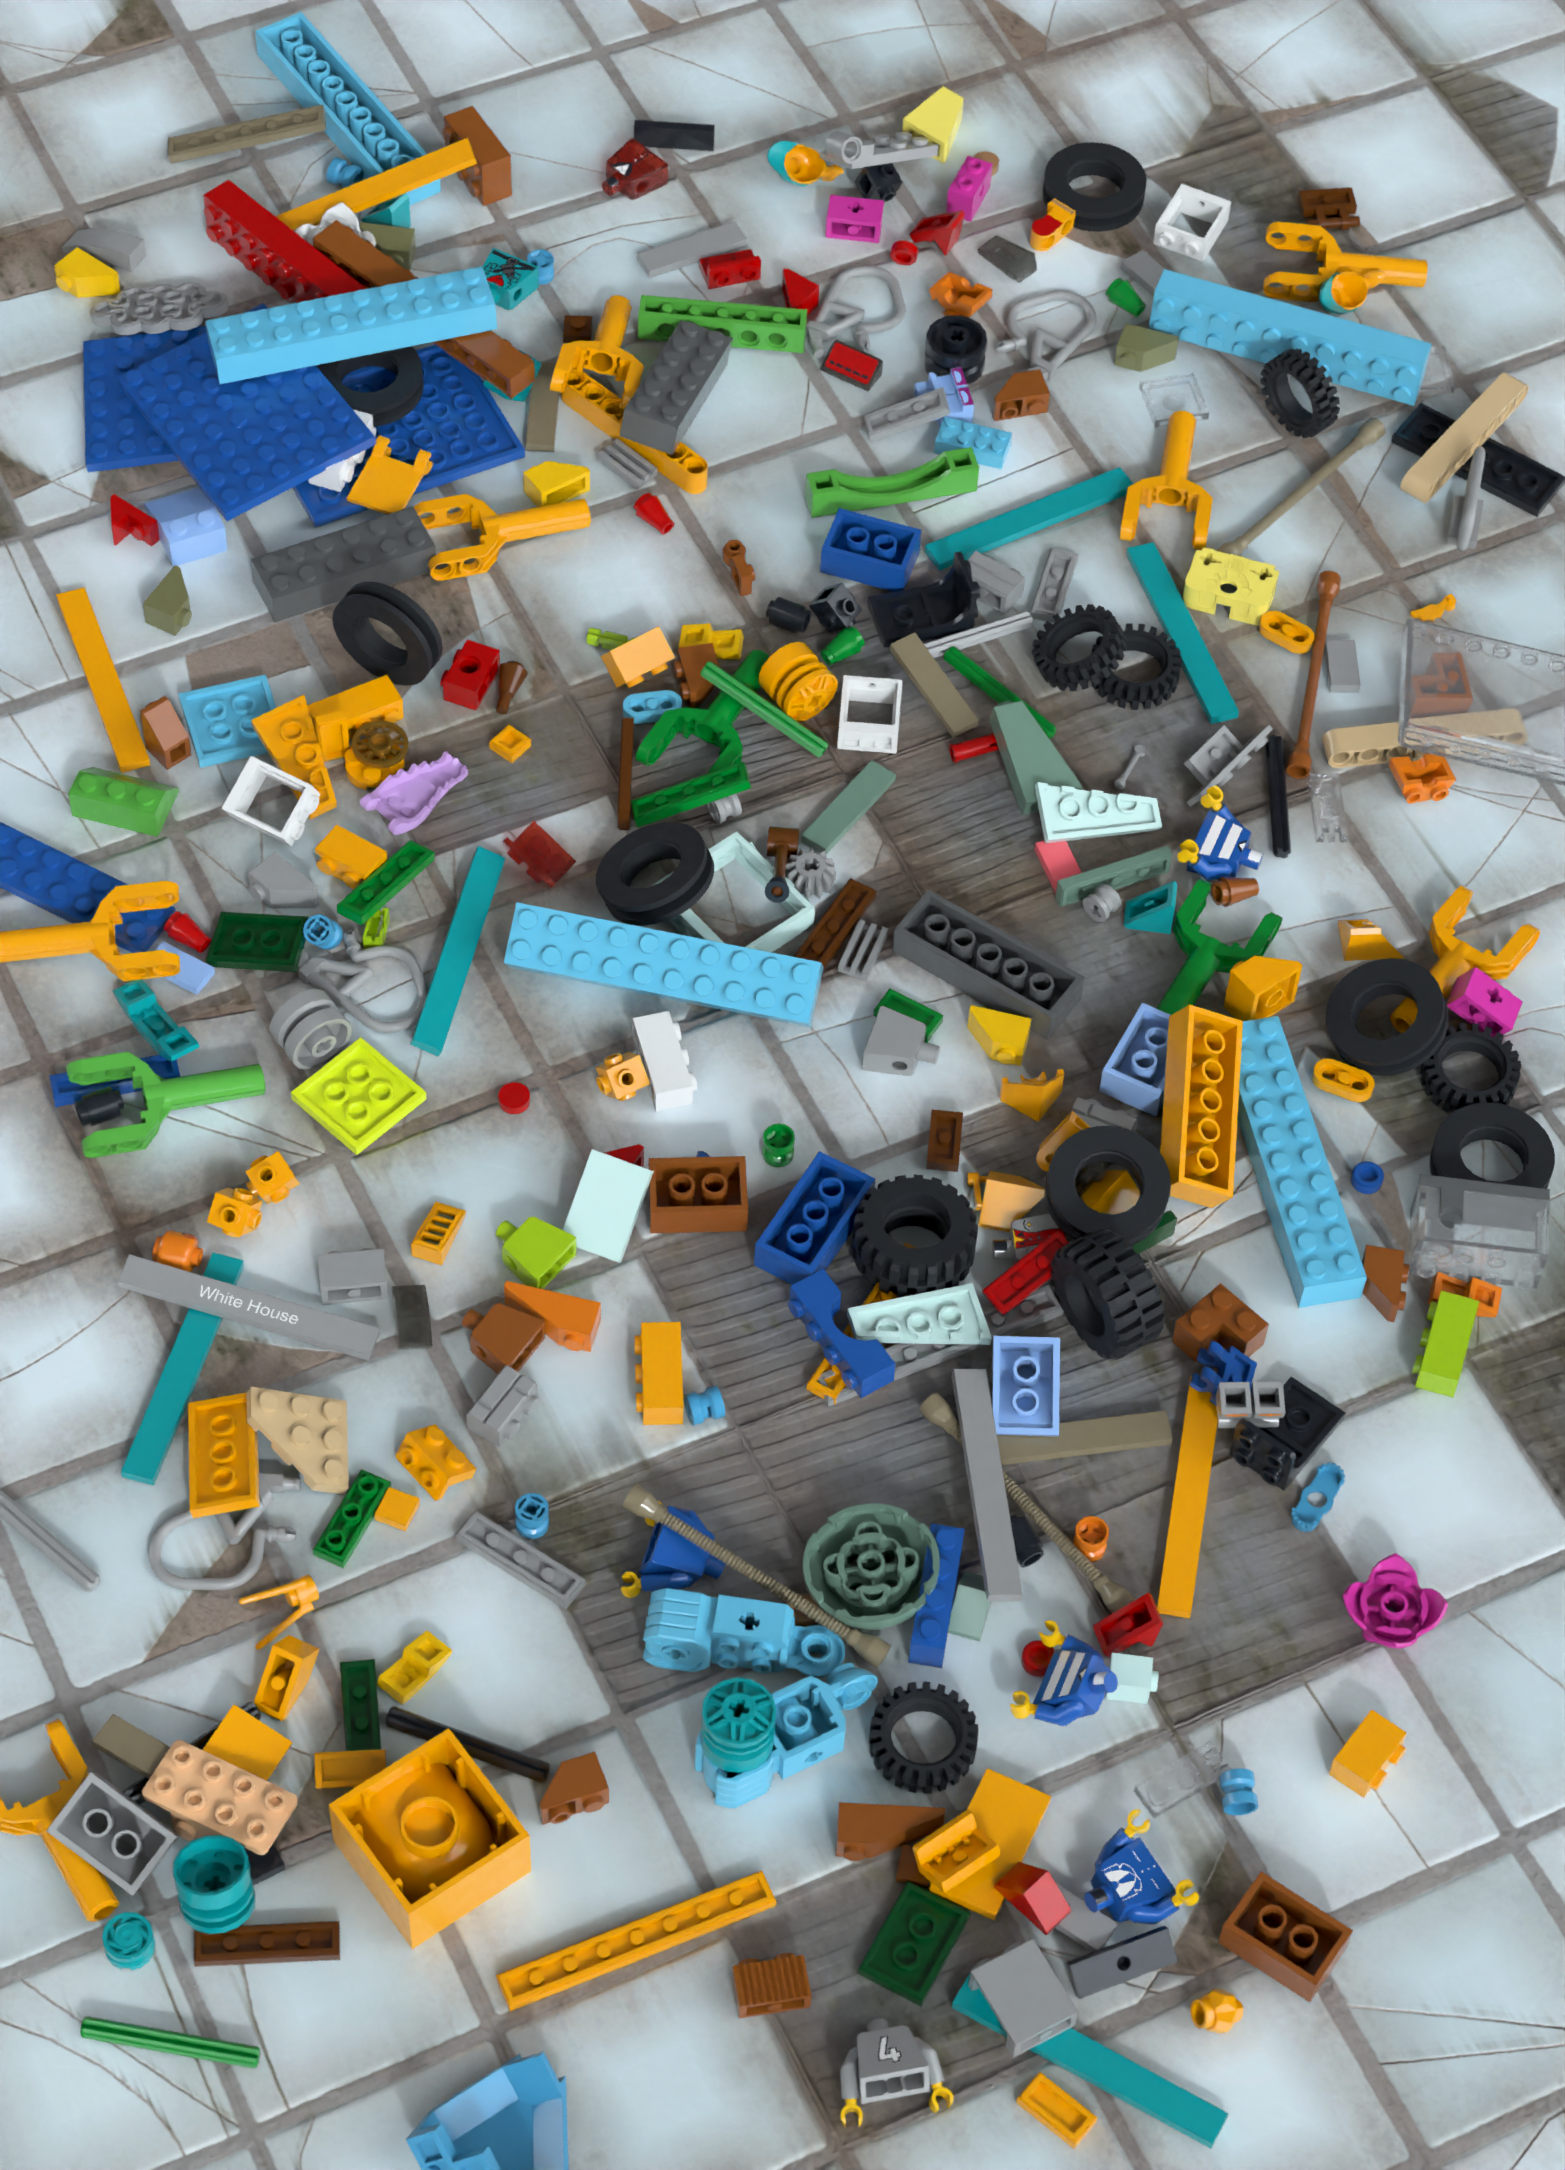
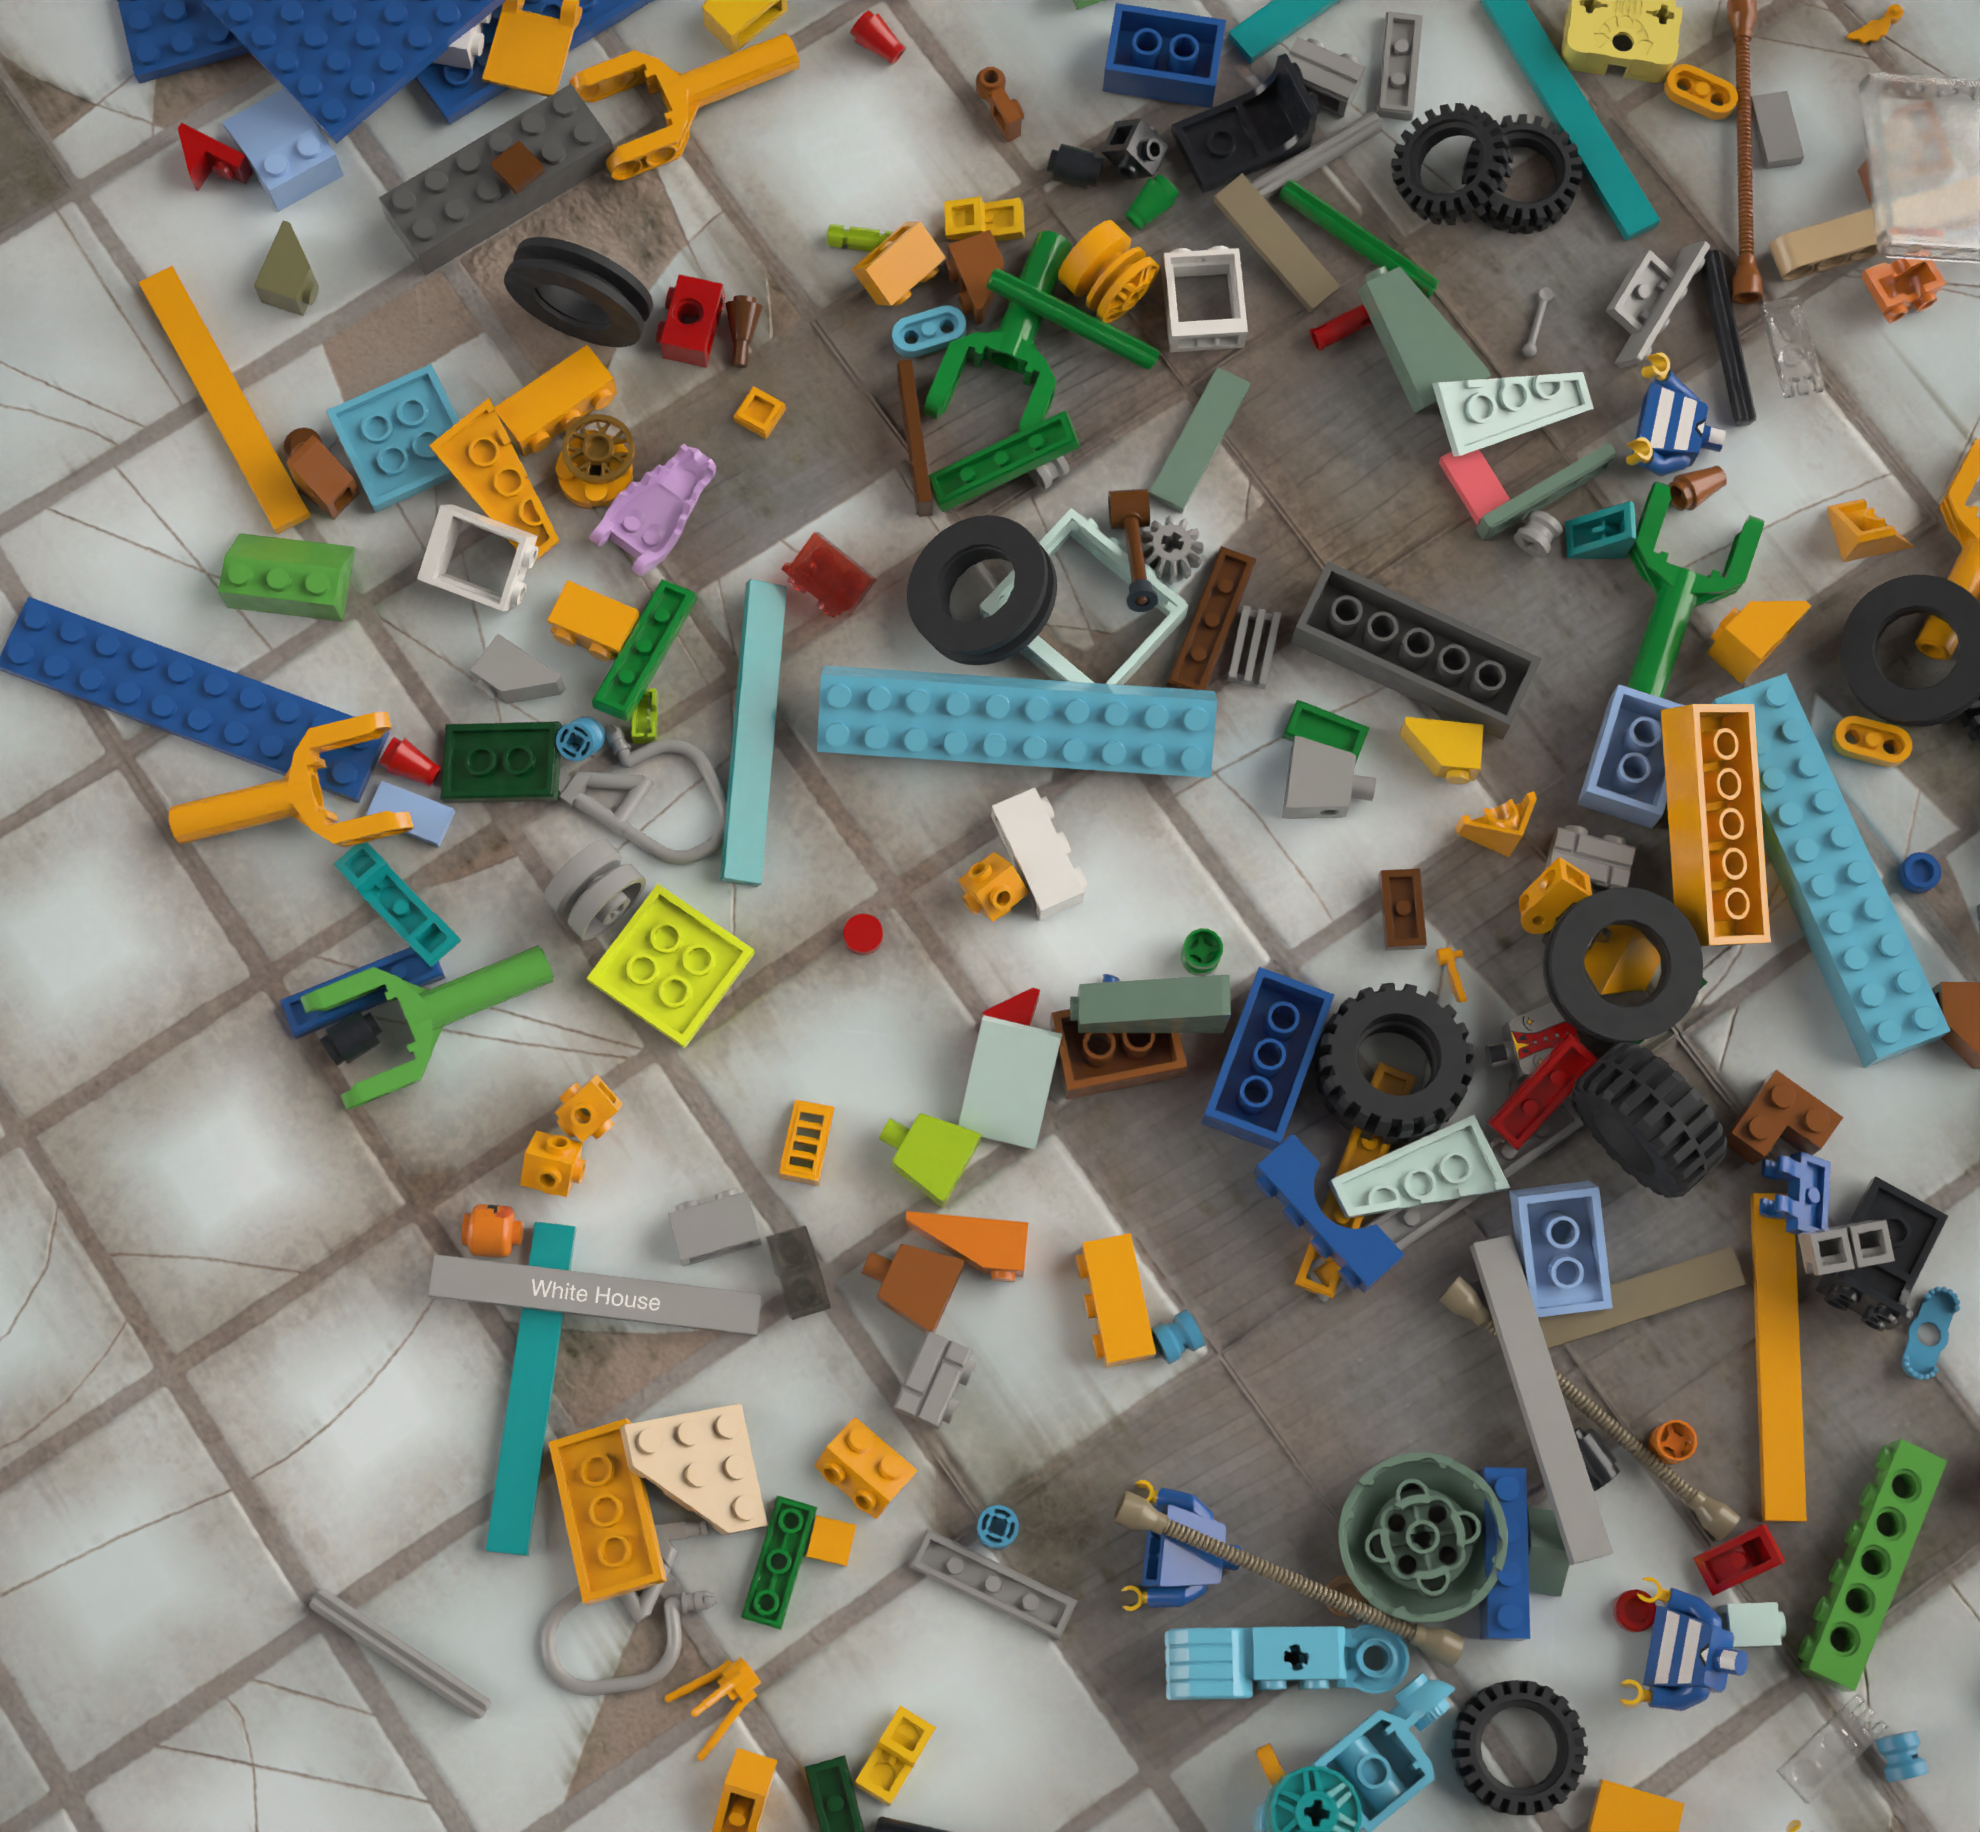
camera: 10 degrees left, 20 degrees up
light orange tile [315,710,349,762] -> none
light orange slope [978,1171,1045,1232] -> none
none -> reddish brown tile [490,140,545,195]
none -> sand green slope [1070,975,1231,1033]
none -> bright green brick [1797,1439,1947,1692]

